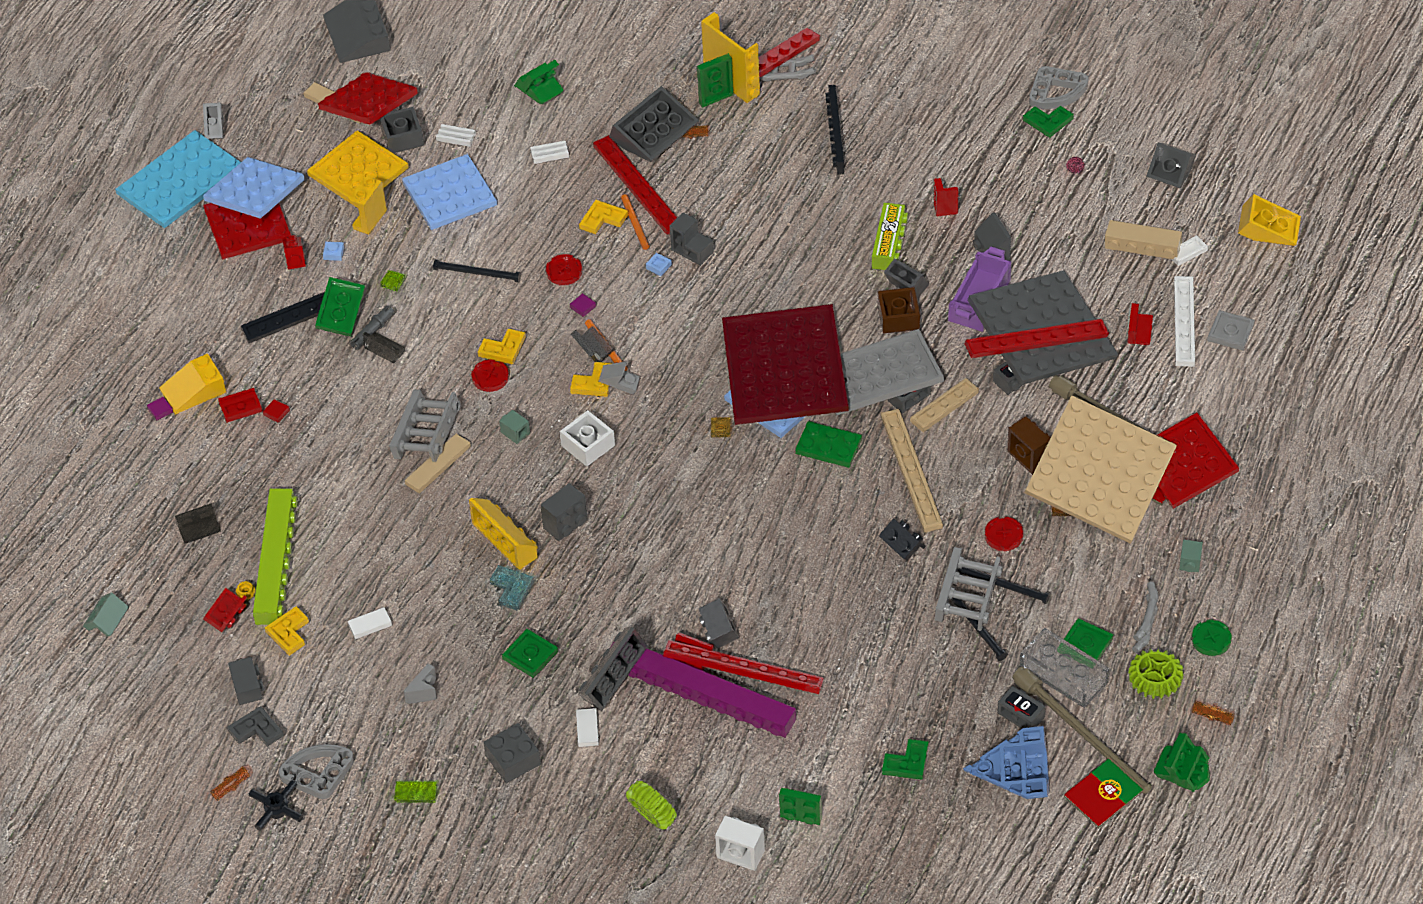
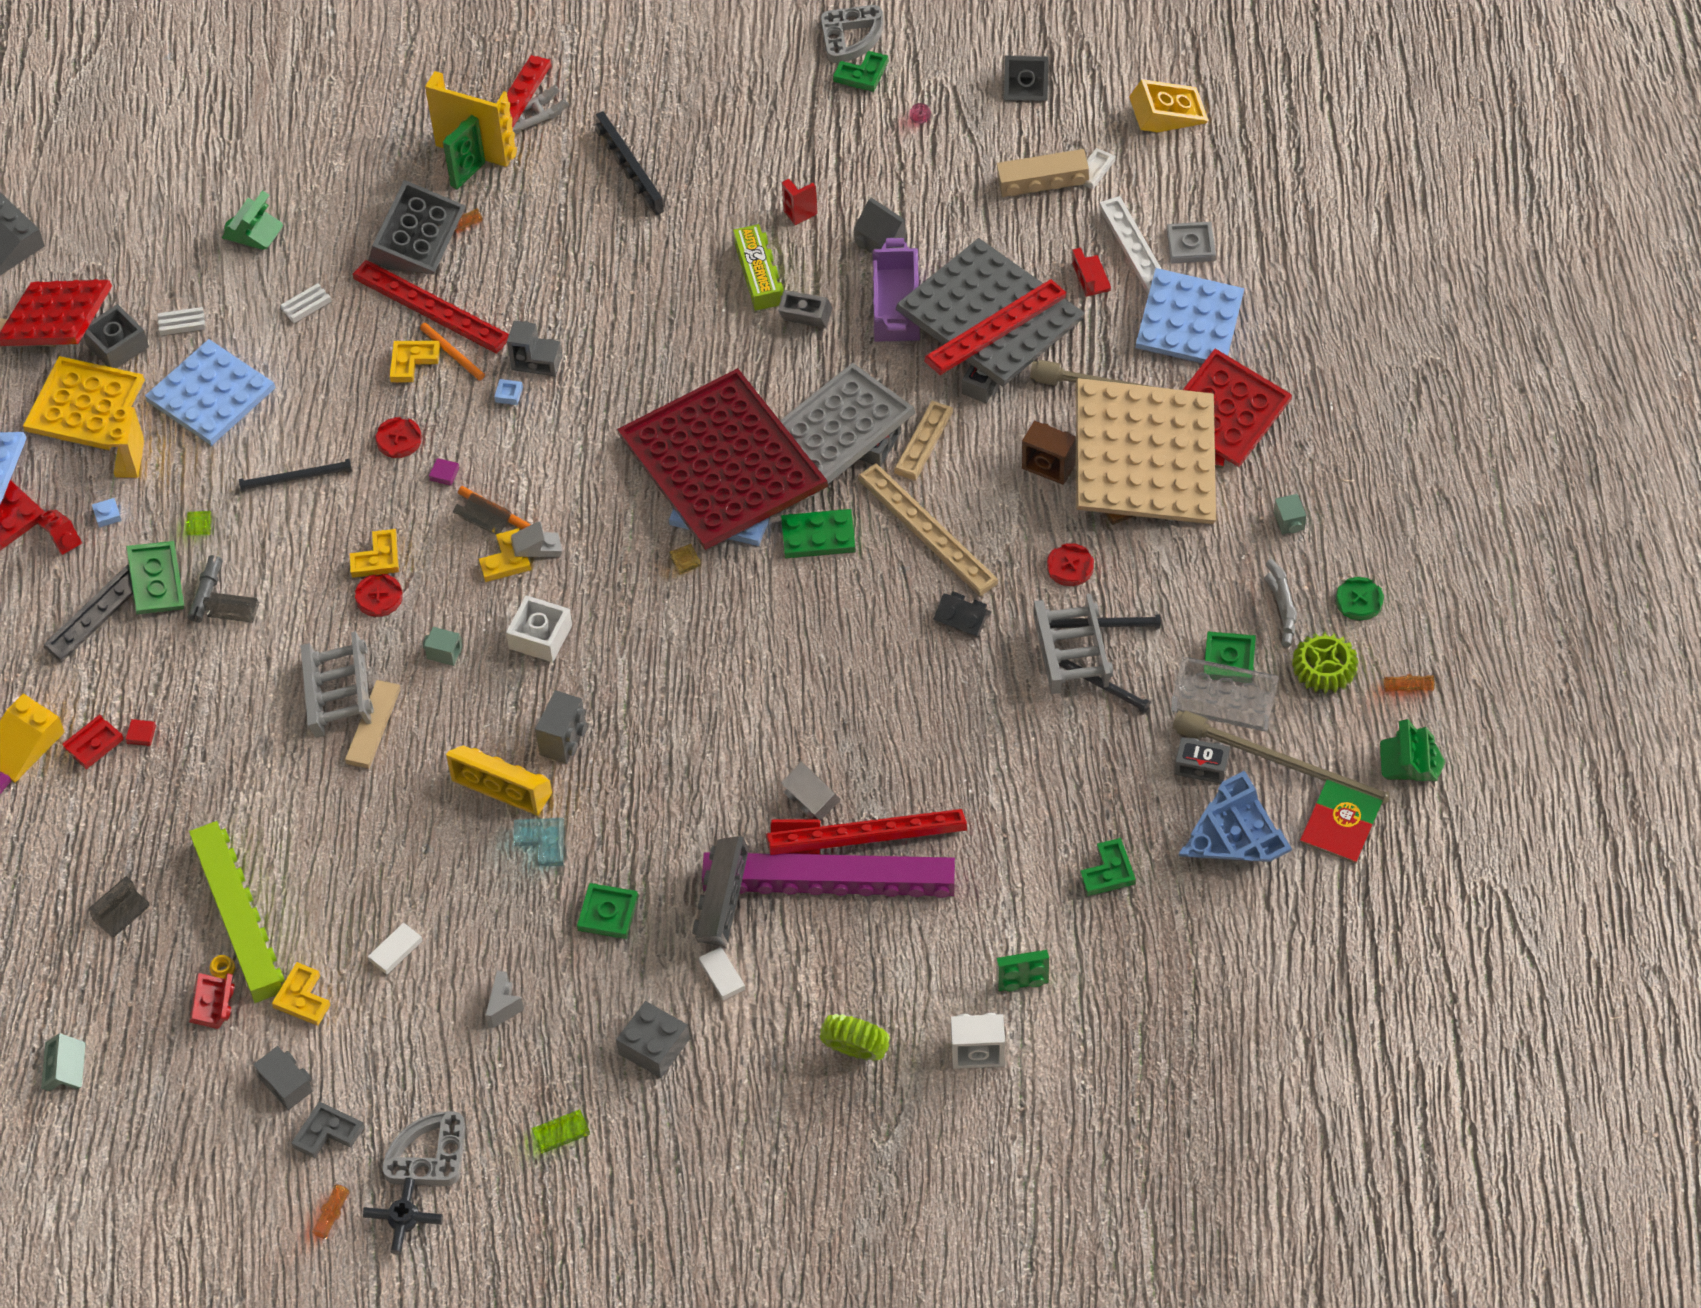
camera: 25 degrees left, 5 degrees up
reddish brown brick [877,287,920,334] -> none
none -> light blue plate [1135,268,1245,364]

